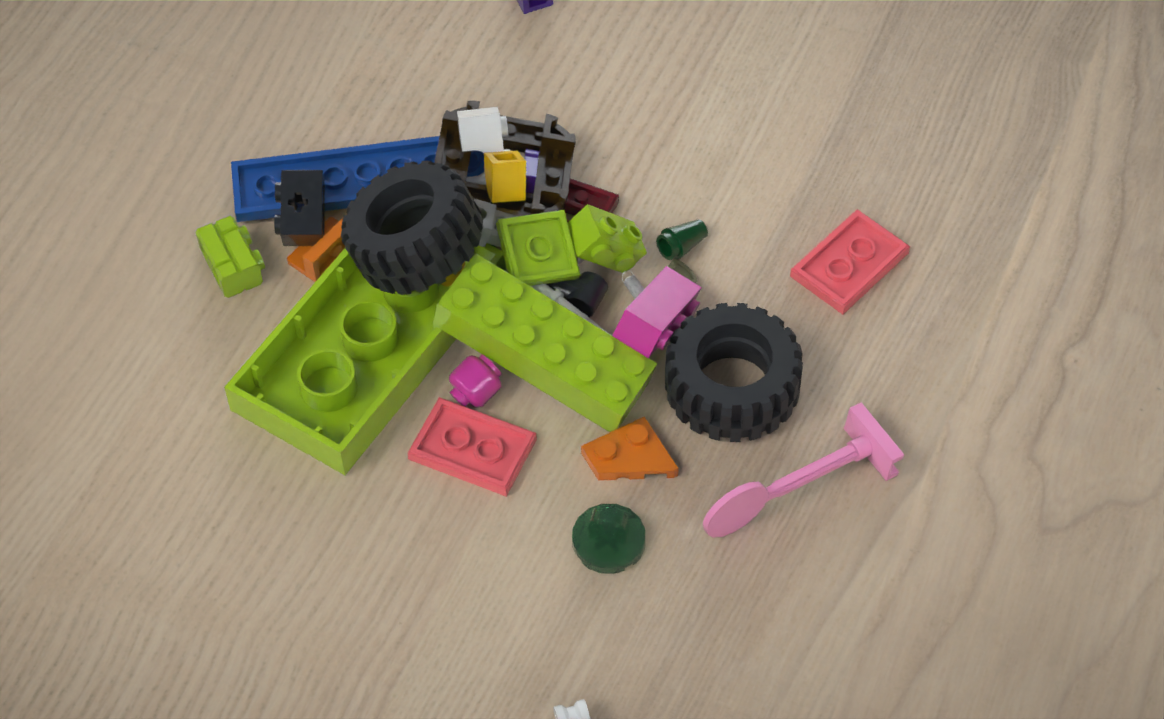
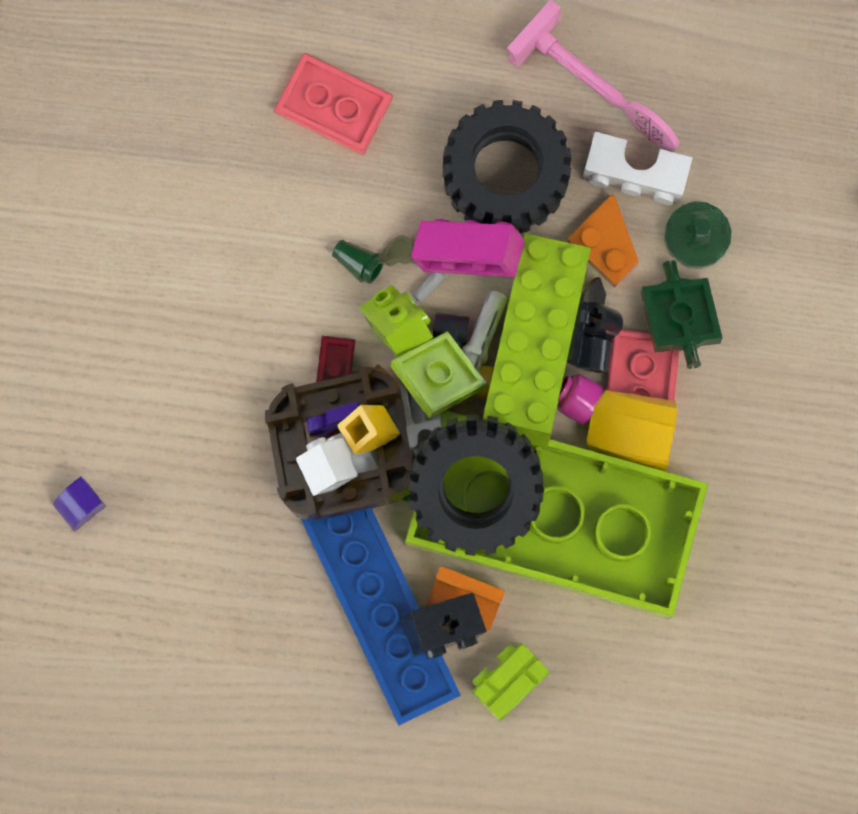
camera: 110 degrees left, 25 degrees up
none -> black panel [567,277,623,374]
none -> white arch [583,132,693,205]
none -> yellow slope [586,390,678,471]
none -> dark green plate [641,260,723,369]

